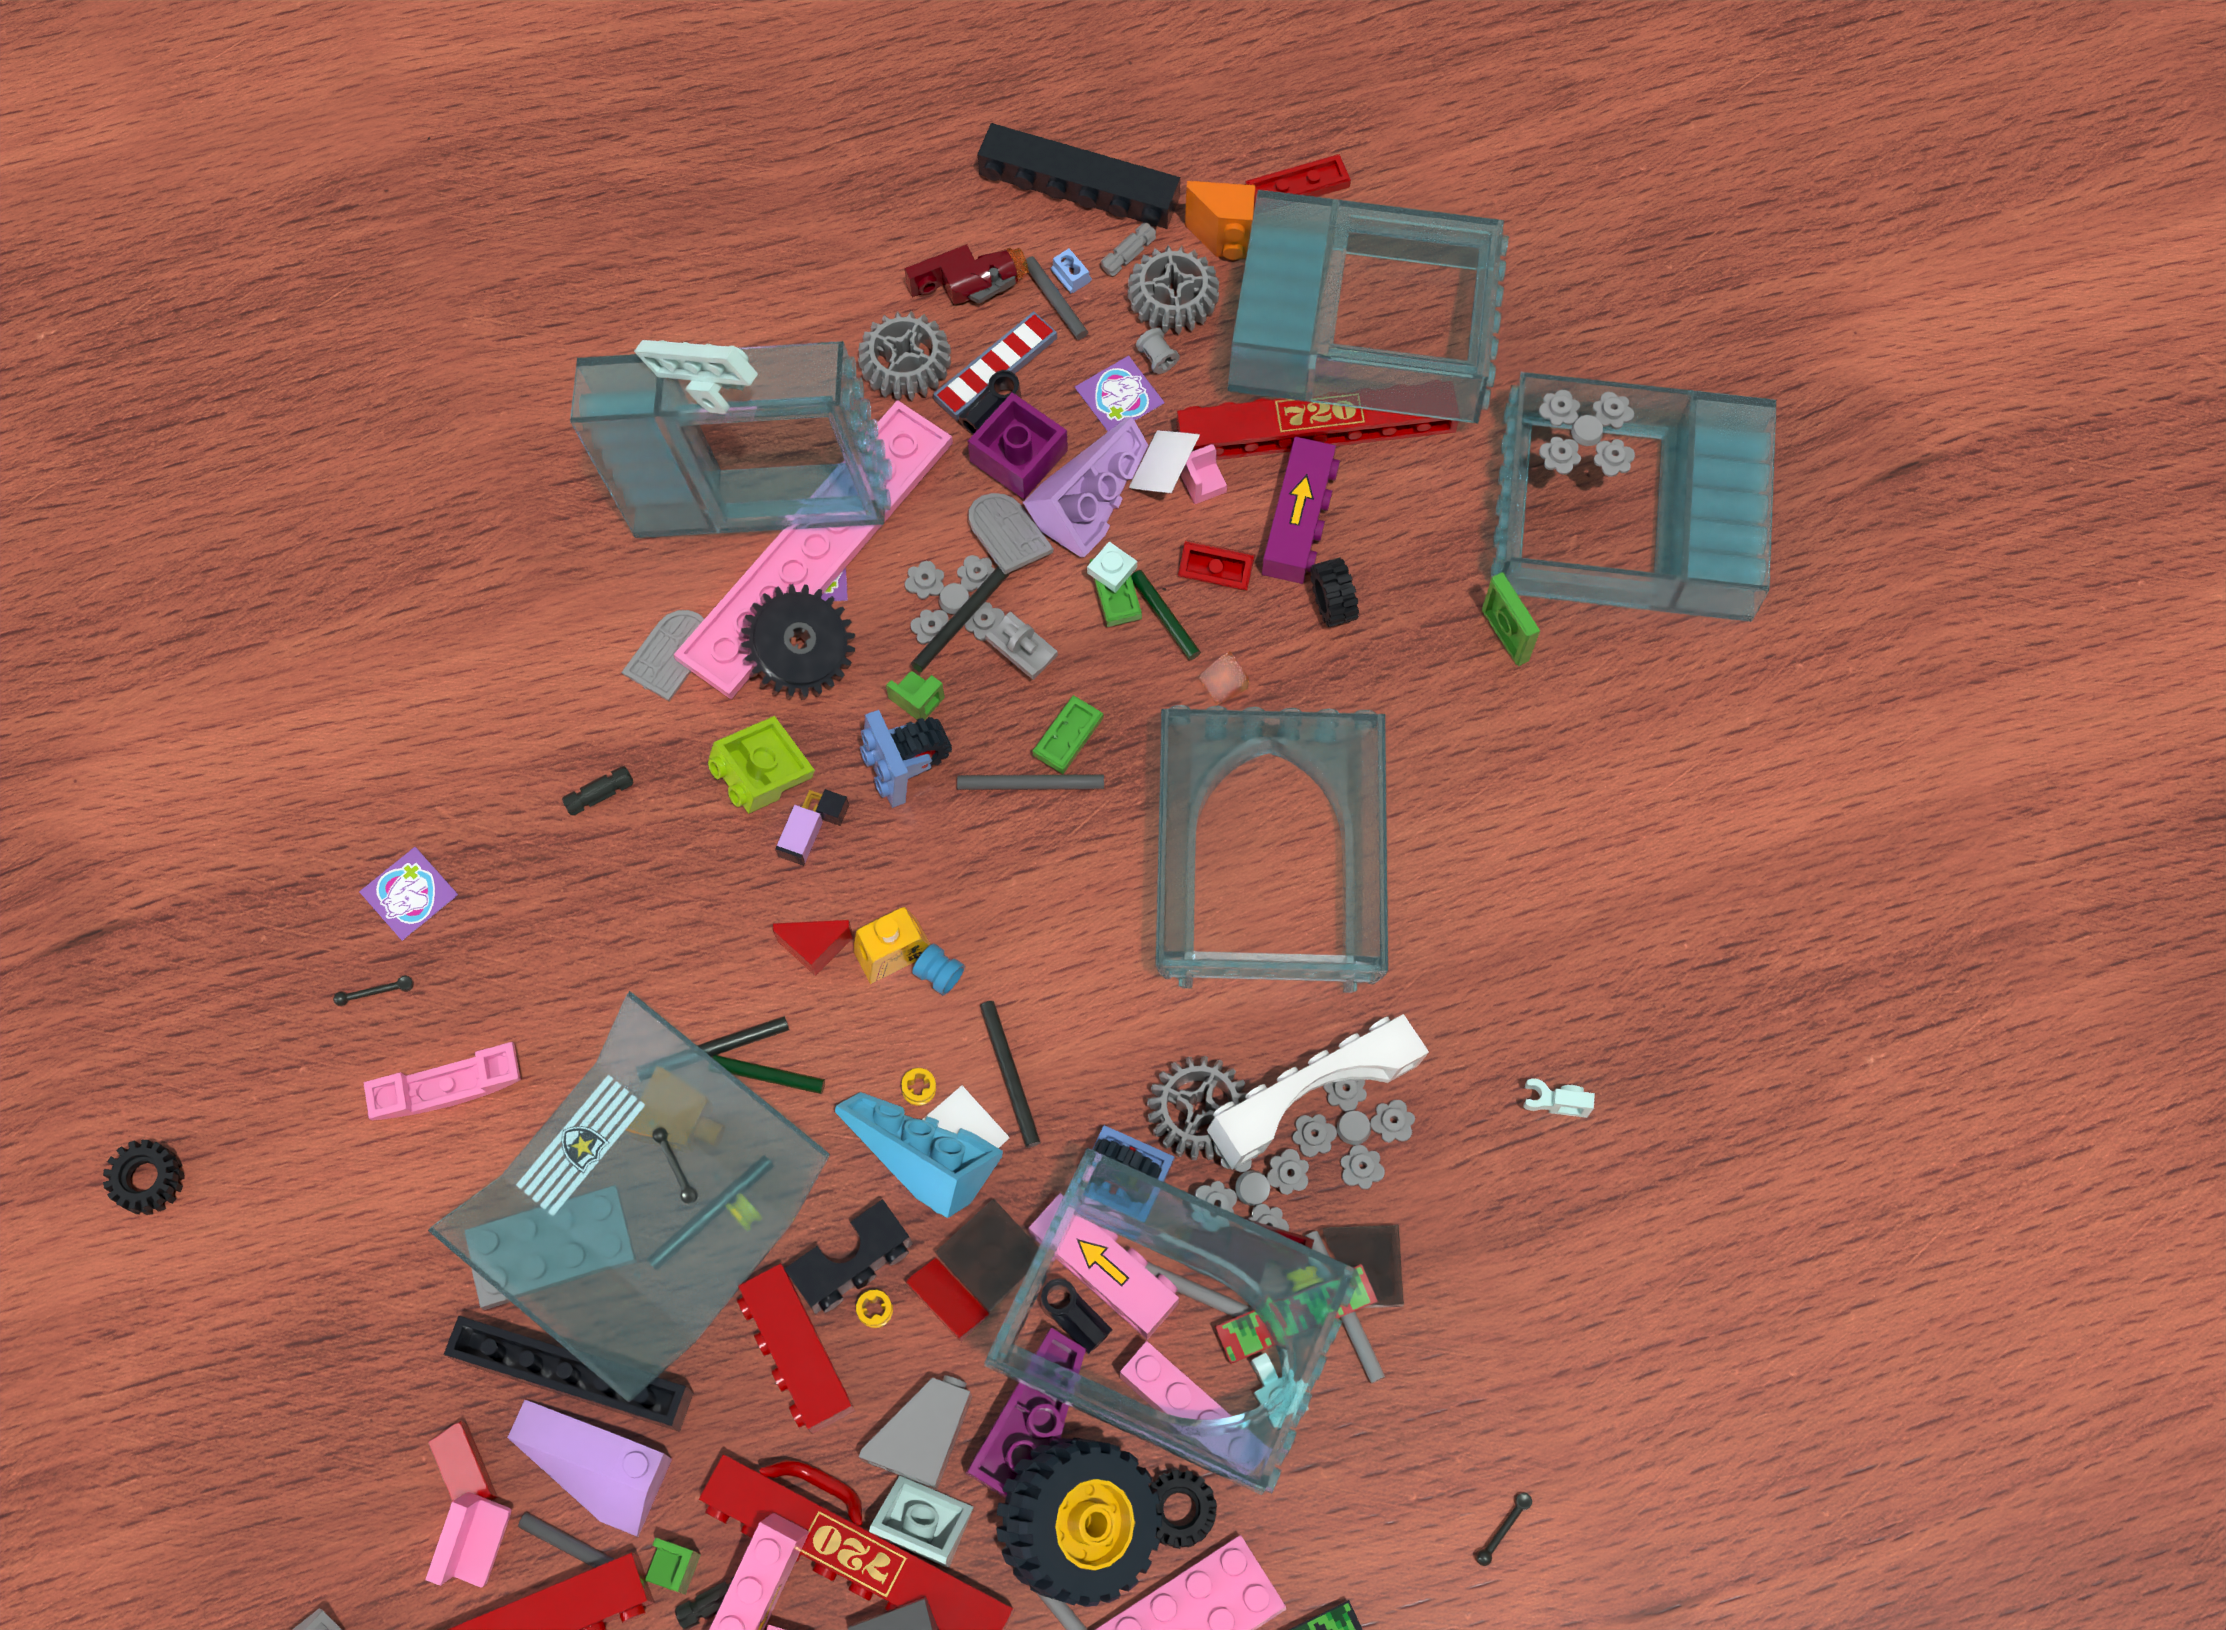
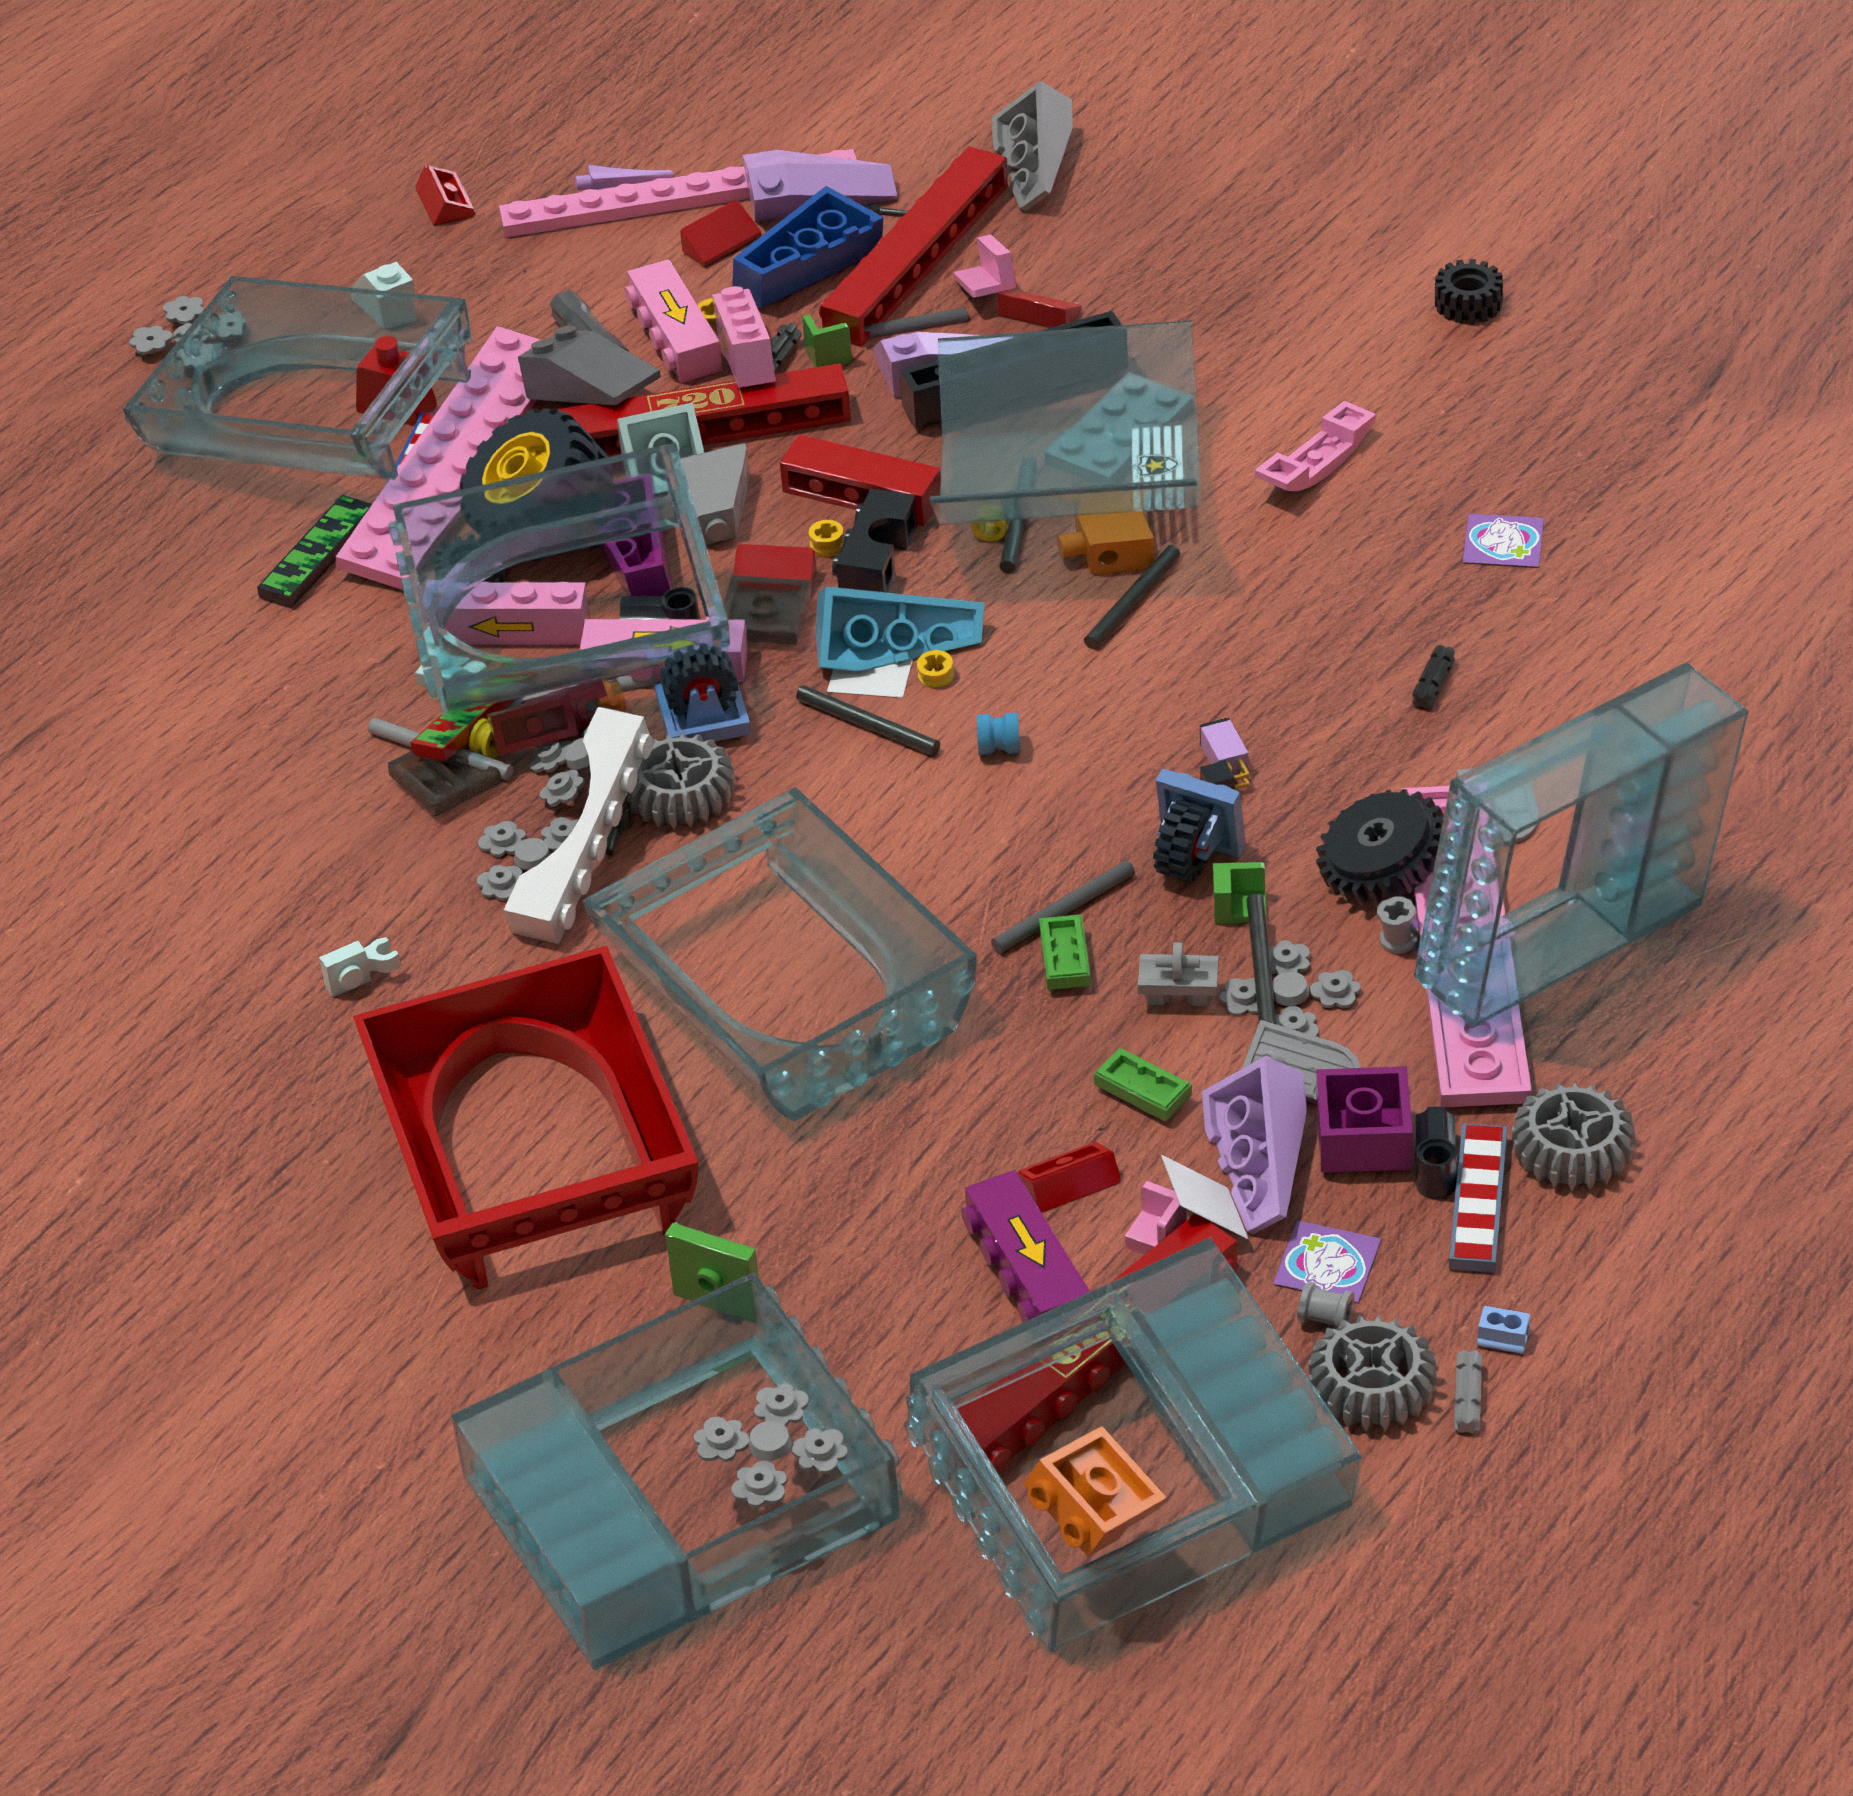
camera: 145 degrees right, 25 degrees down
pearl dark grey hinge [333,975,414,1006] -> none
light aqua plate [634,340,758,414] -> none
pearl dark grey hinge [652,1127,698,1204] -> none
lime plate [708,716,815,814] -> none
dark green bar [710,1055,825,1094] -> none
red animal [759,1460,863,1526] -> none
red slope [773,920,853,976] -> none
yellow torso [853,907,931,984] -> none
dark red plate [904,244,1029,305] -> none
black brick [977,123,1181,229] -> none
dark grey bar [1023,256,1088,340] -> none
light aqua plate [1087,542,1137,593] -> none
dark green bar [1131,570,1201,660] -> none
orange slope [1185,181,1255,260] -> none
clear orange slope [1198,651,1249,706] -> none
red tile [1245,154,1351,214] -> none
black tyre [1310,557,1359,627] -> none
pearl dark grey hinge [1476,1493,1532,1566] -> none
none -> red panel [353,945,699,1289]
none -> orange plate [1023,1426,1167,1557]
none -> light grey bush [1377,896,1419,954]

